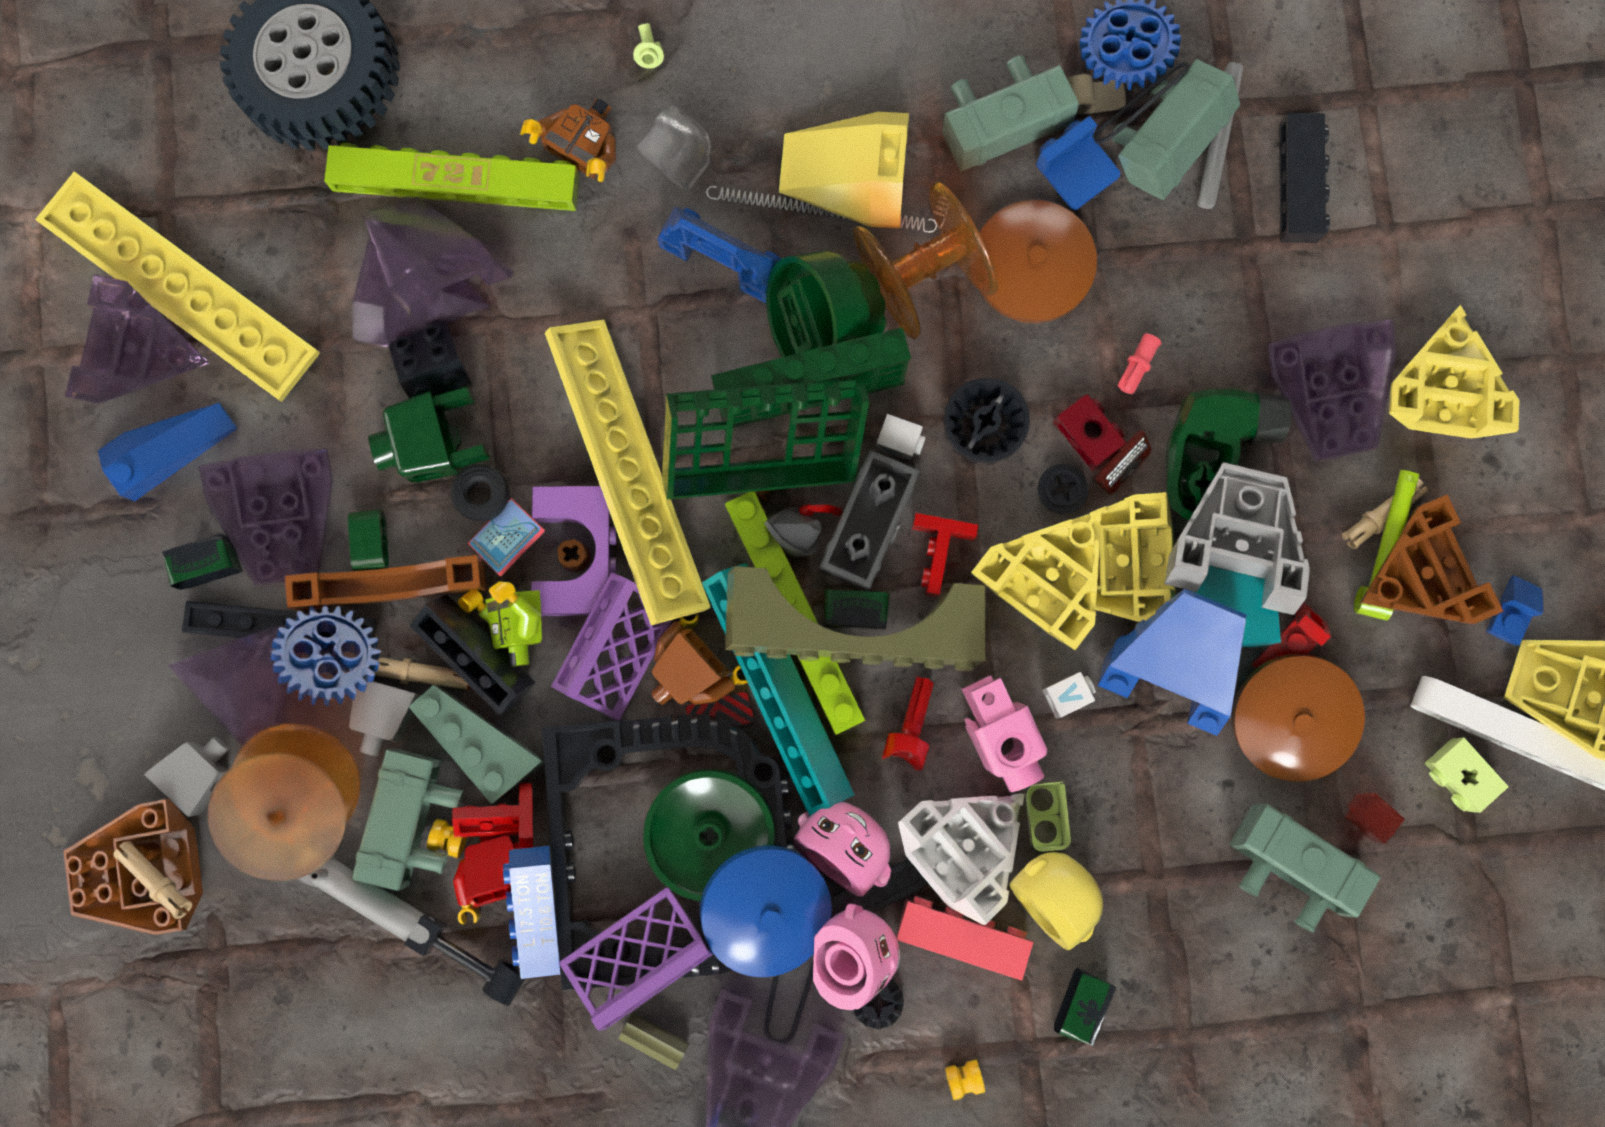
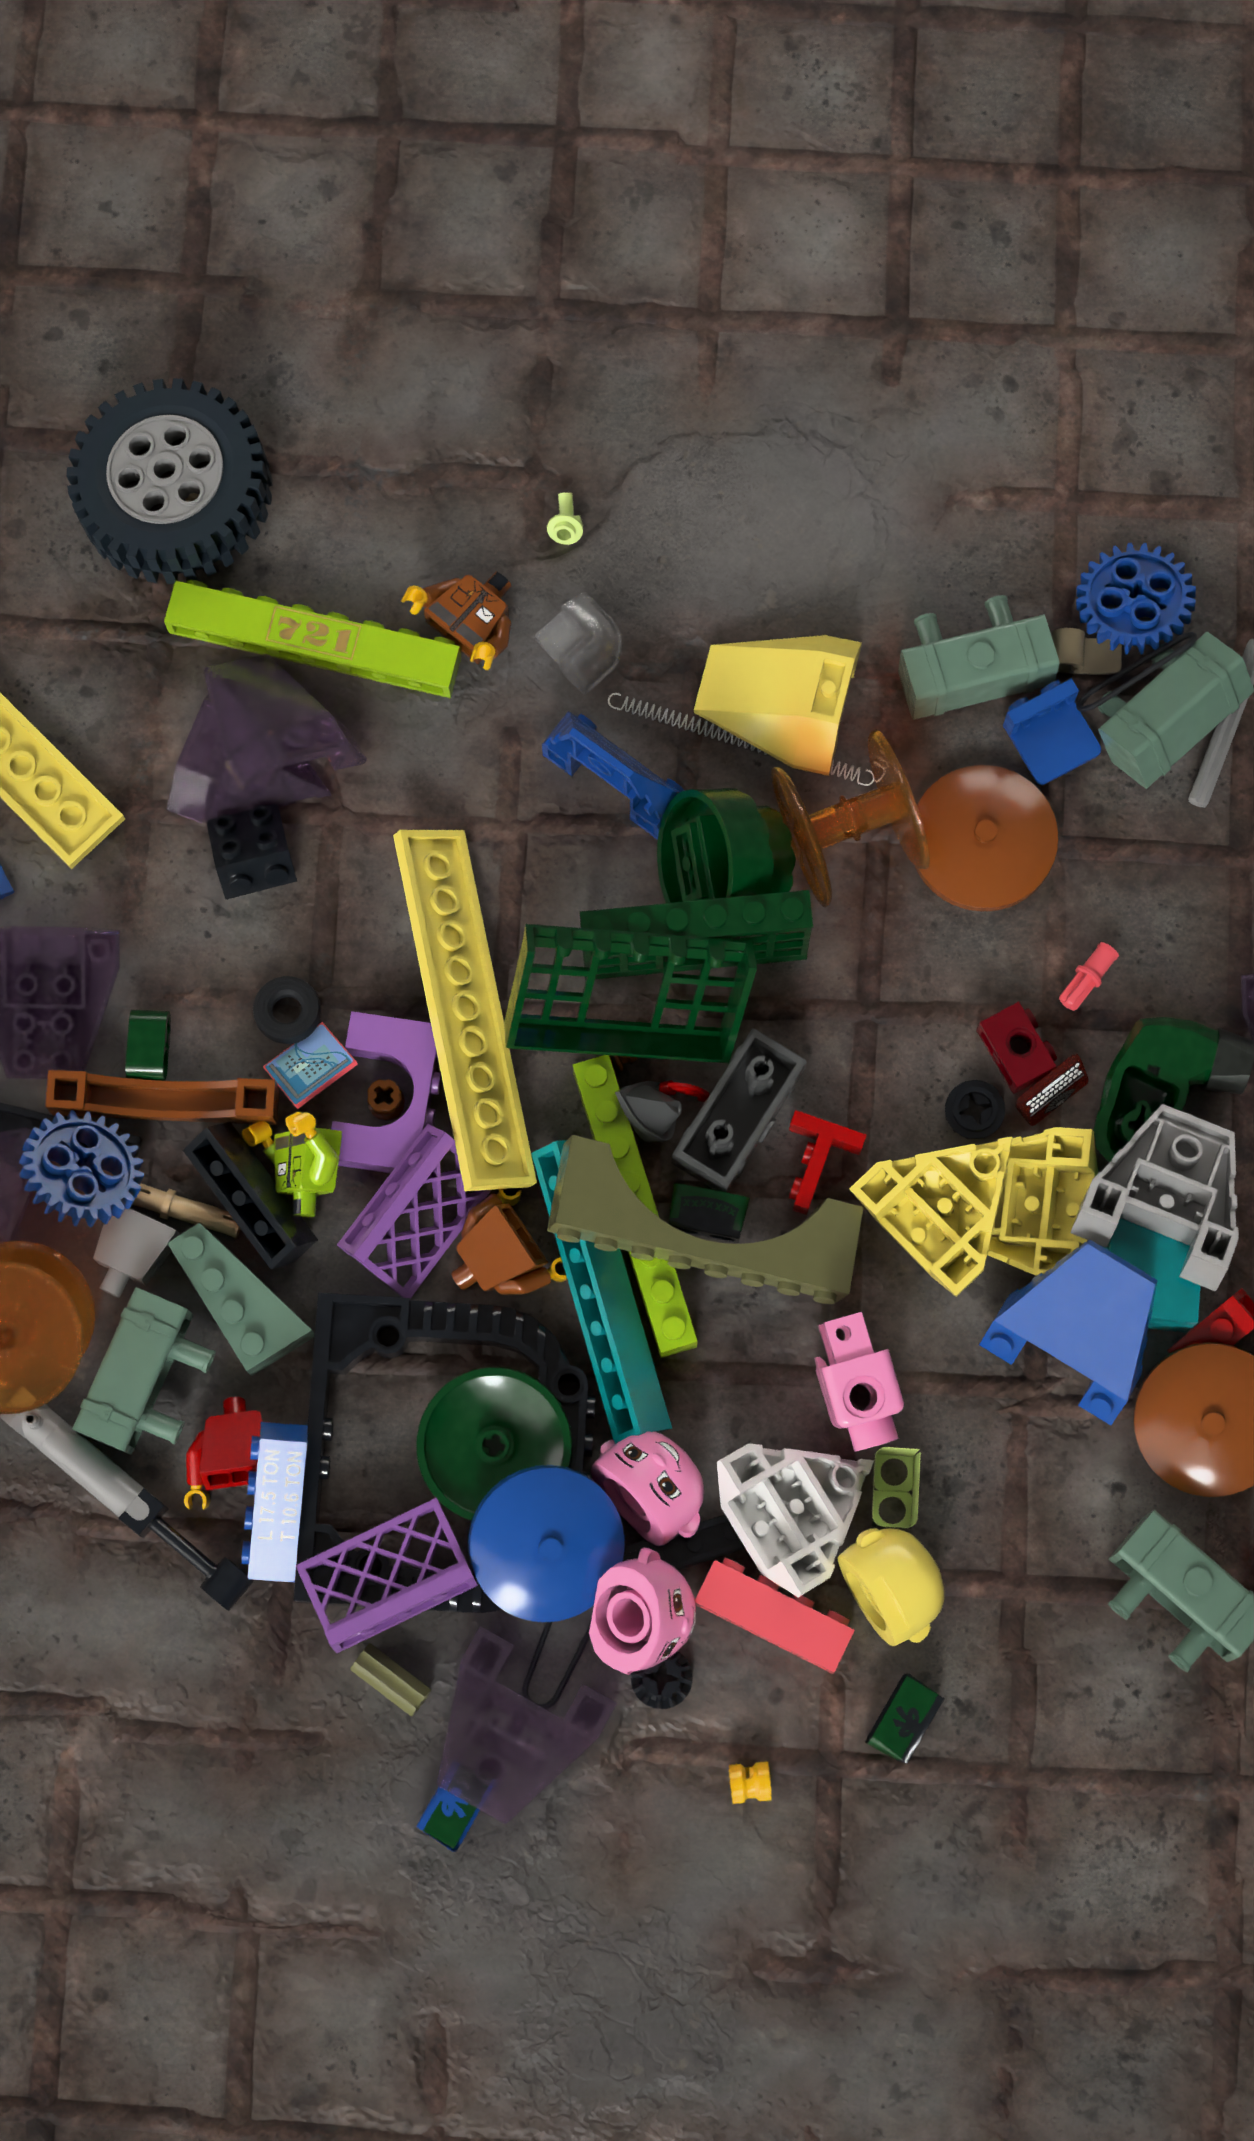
camera: 10 degrees right, 5 degrees down
dark green piece [368,387,491,483] -> none
yellow wheel [426,818,468,858] -> none
red bracket [452,783,533,849] -> none
tile [685,691,754,726] -> none
white brick [875,414,926,461] -> none
red piece [882,677,934,771] -> none
black gear [943,378,1030,465] -> none
white brick [1042,672,1096,718] -> none

